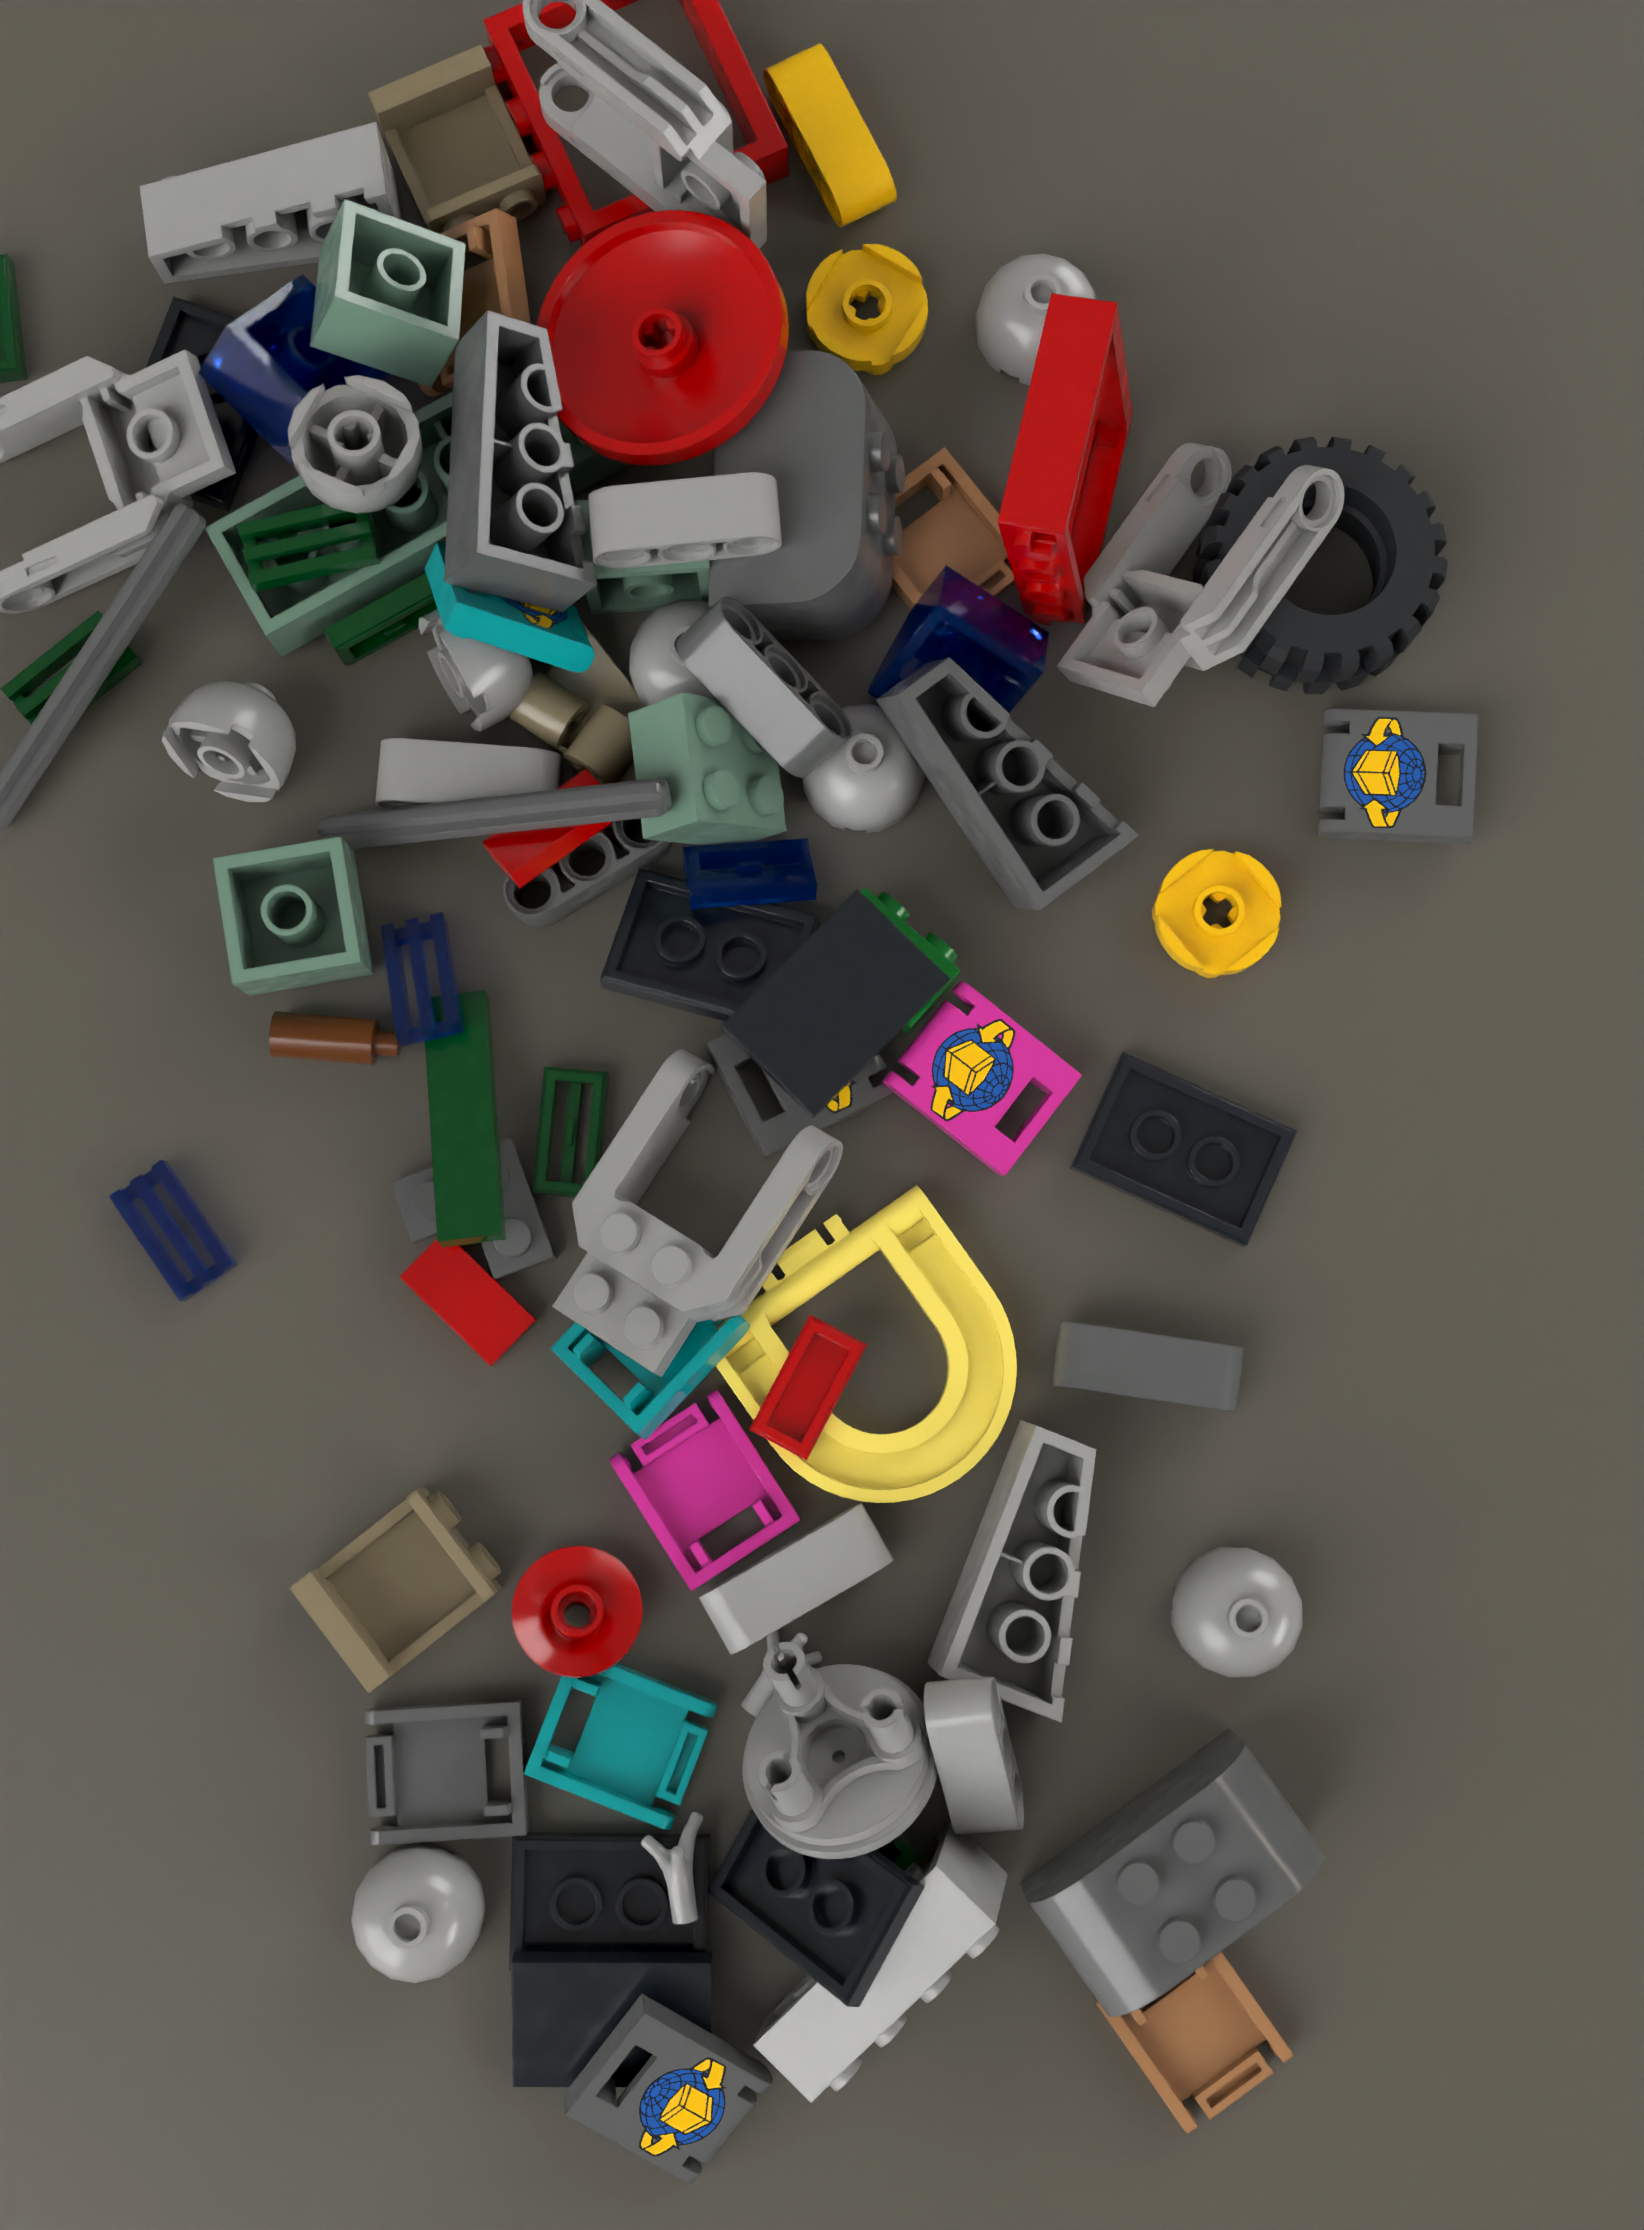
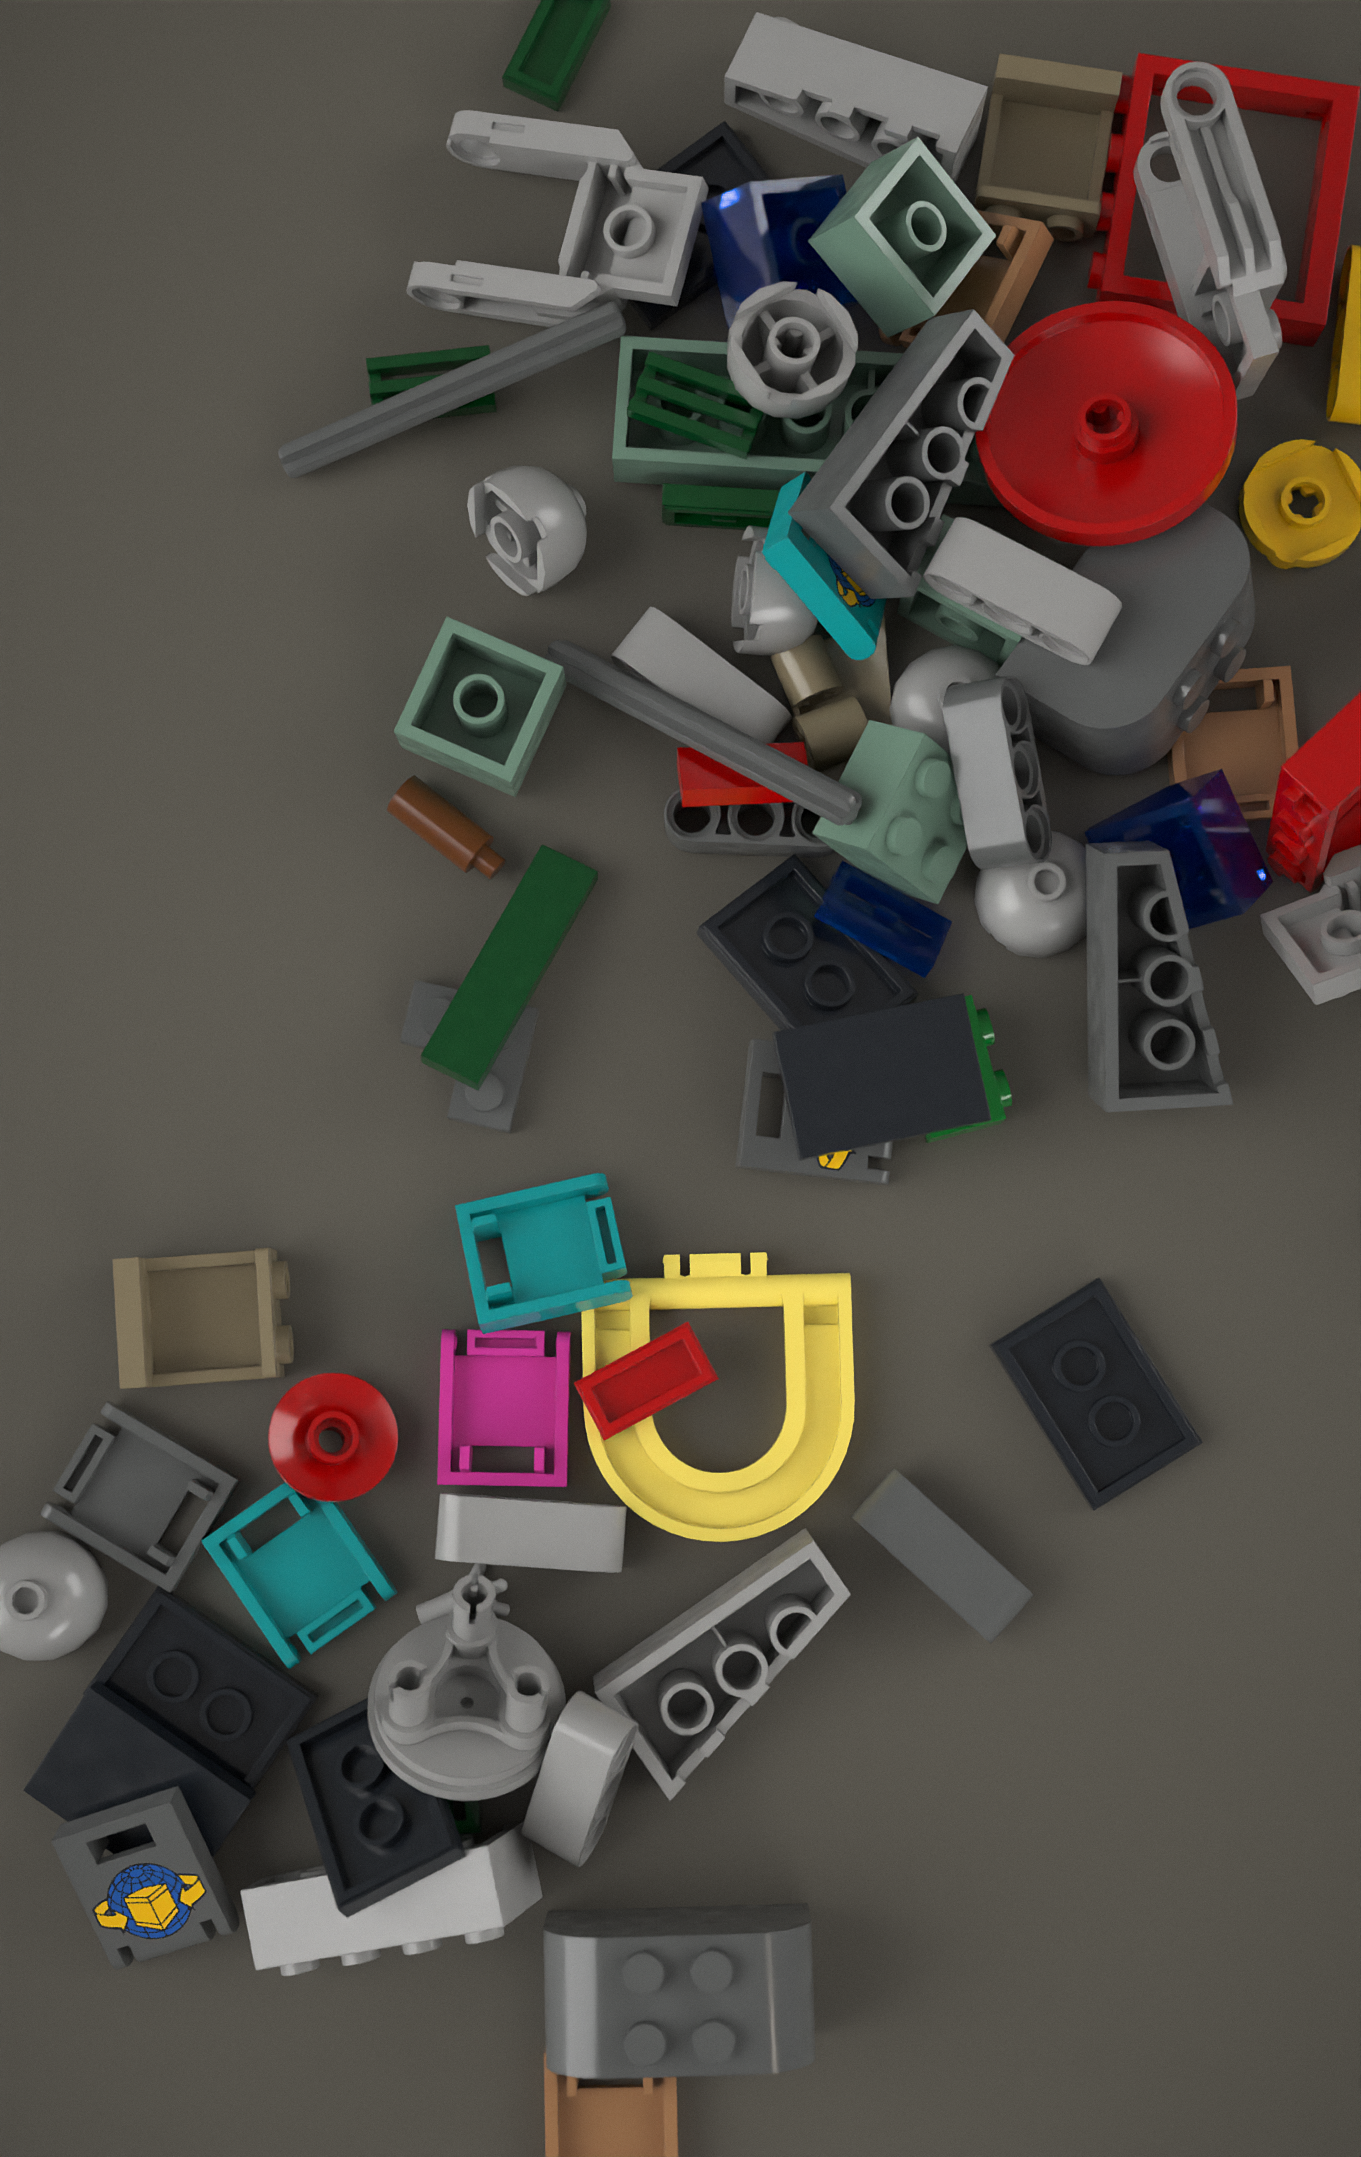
camera: 40 degrees right, 0 degrees up
clear blue tile [109,1160,238,1302] -> none
clear blue tile [381,912,464,1046] -> none
red tile [400,1239,538,1366] -> none
dark green tile [532,1066,609,1198] -> none
light grey plate [552,1049,843,1377] -> none
light grey bar [641,1812,703,1924] -> none
dark pink container [882,981,1082,1176] -> none
yellow plate [1152,849,1282,978] -> none
light grey cylinder [1171,1547,1303,1678] -> none

